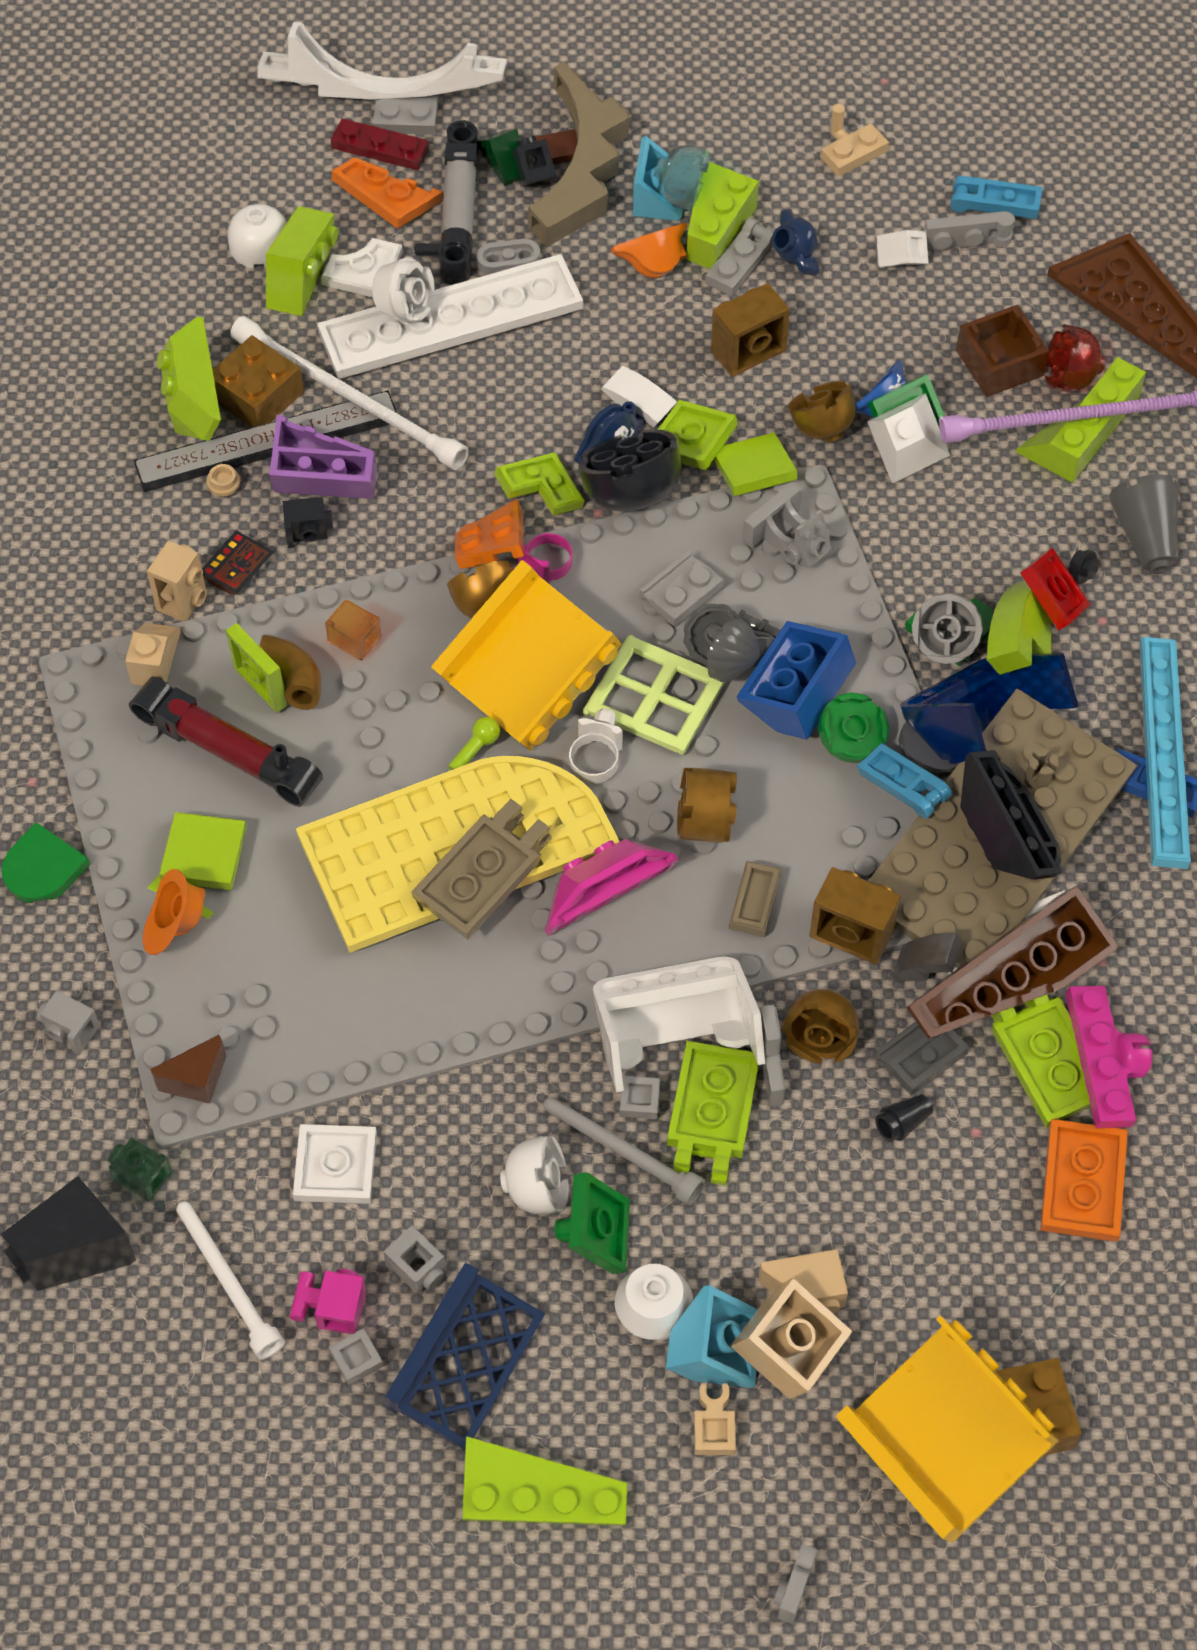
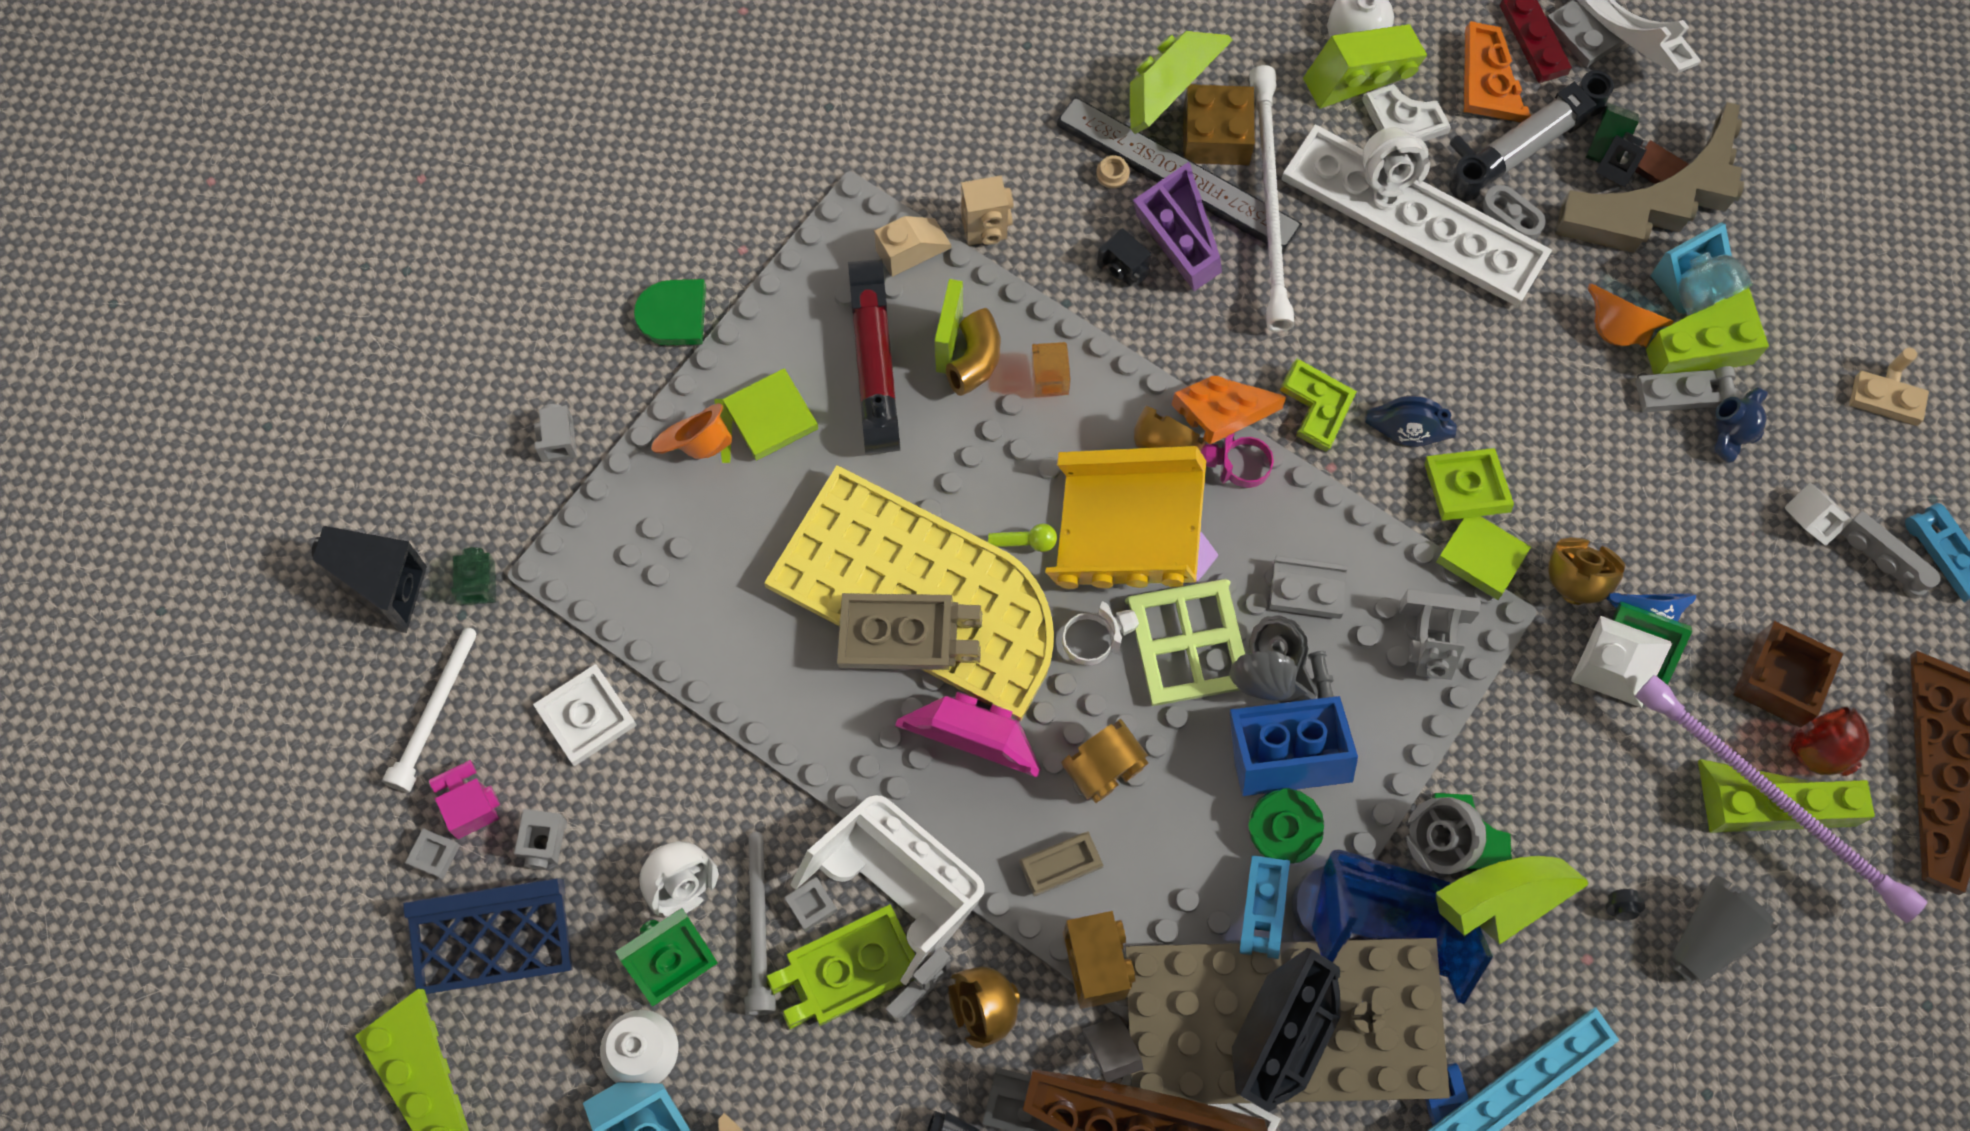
camera: 50 degrees right, 10 degrees up
reddish brown slope [150,1035,227,1104] -> none
piece [202,530,274,595] -> none
black cylinder [578,429,682,511] -> none
white slope [601,366,677,428] -> none
pearl gold brick [711,283,790,377] -> none
red tile [1020,547,1090,631] -> none

